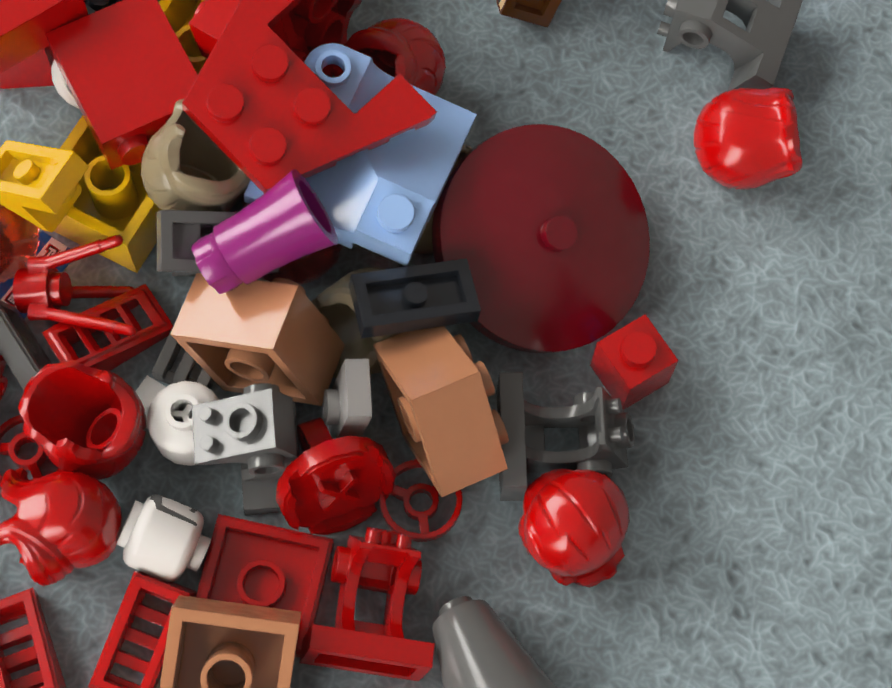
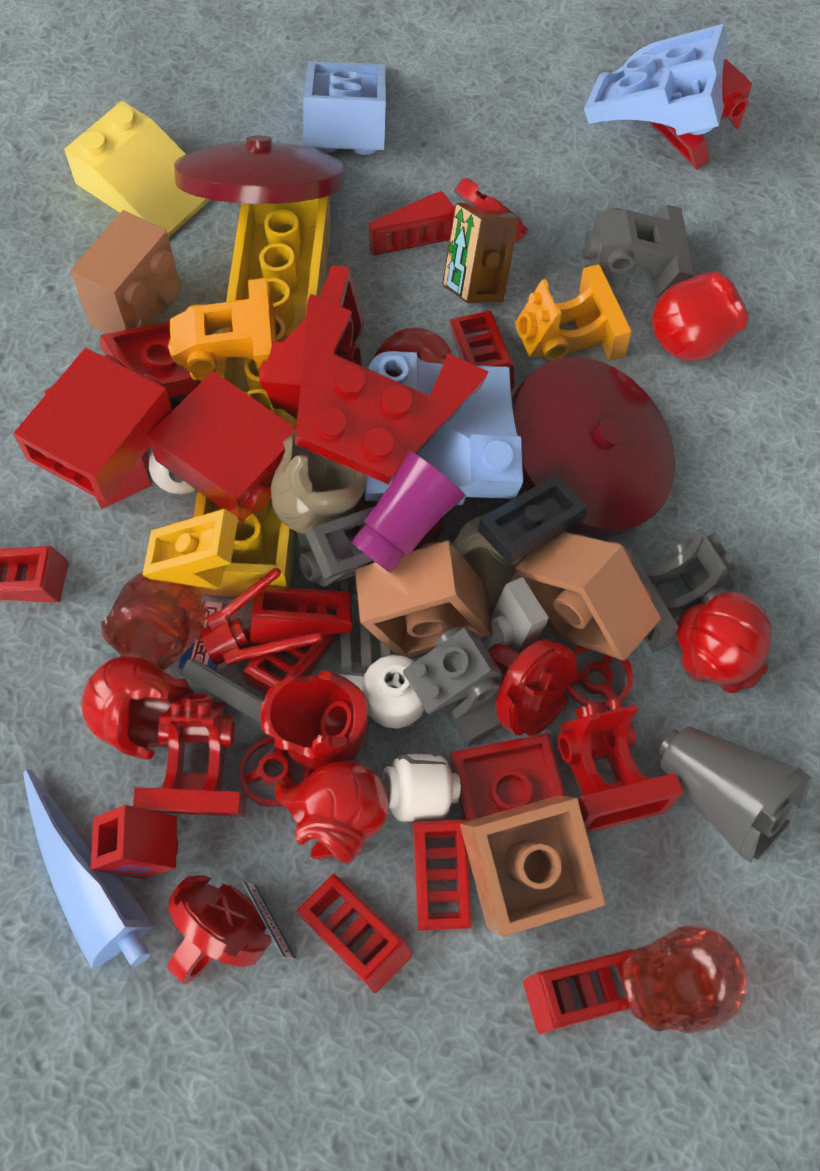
camera: 20 degrees left, 5 degrees down
red brick [590,314,679,410] -> none
none -> red slope [250,586,352,644]
none -> red slope [450,310,515,391]
none -> light orange tile [515,264,632,361]

